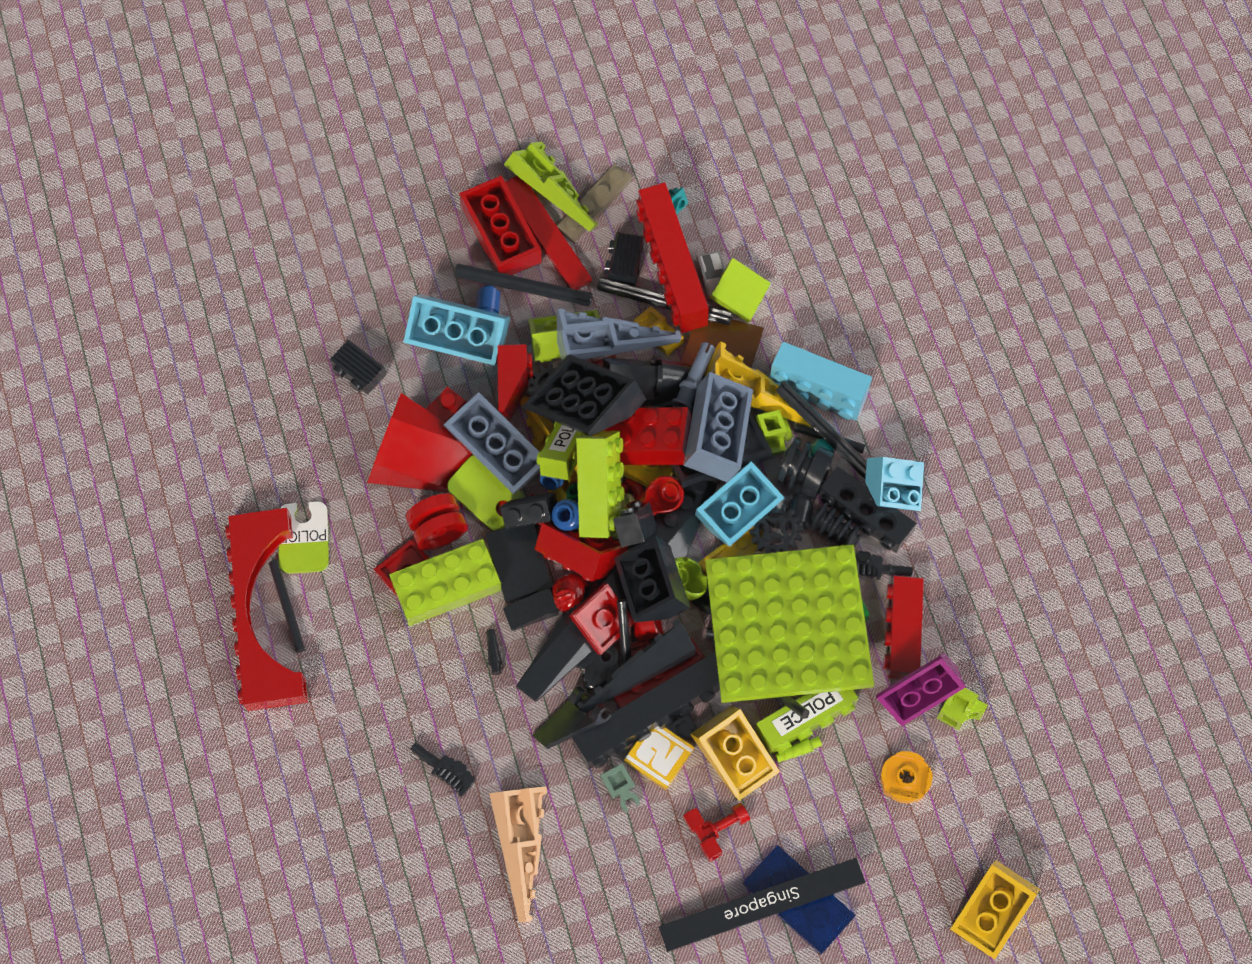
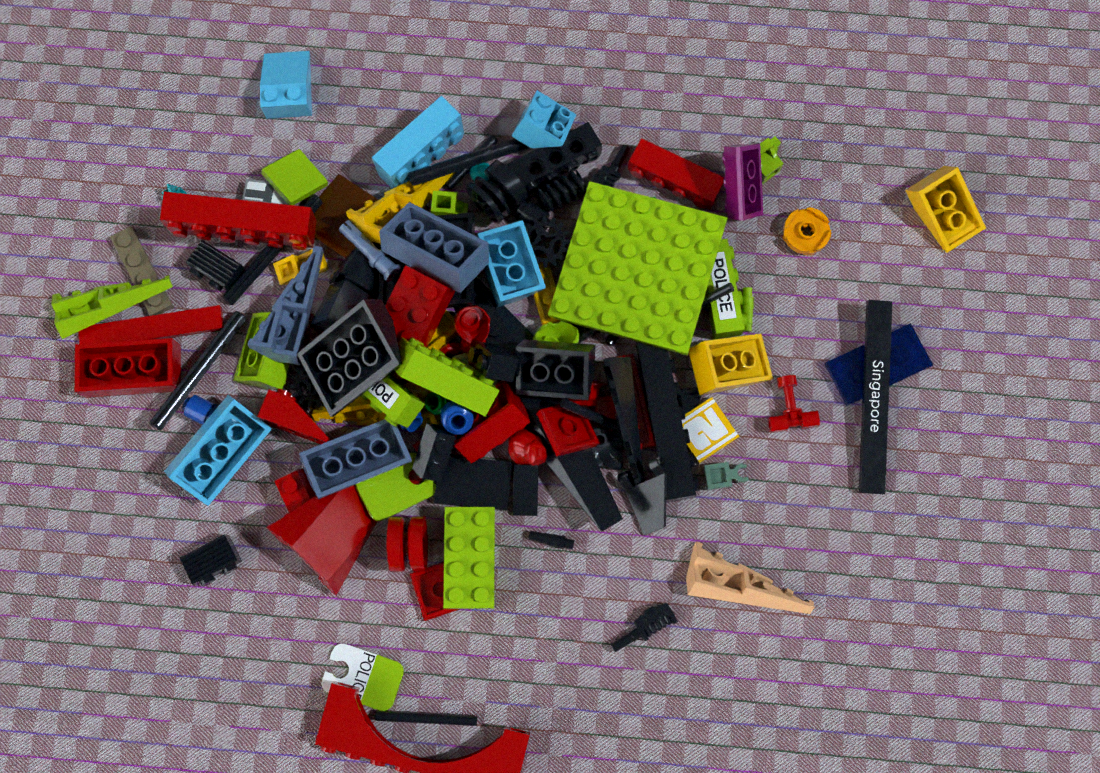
camera: 65 degrees left, 10 degrees up
none -> medium azure slope [260,51,312,119]

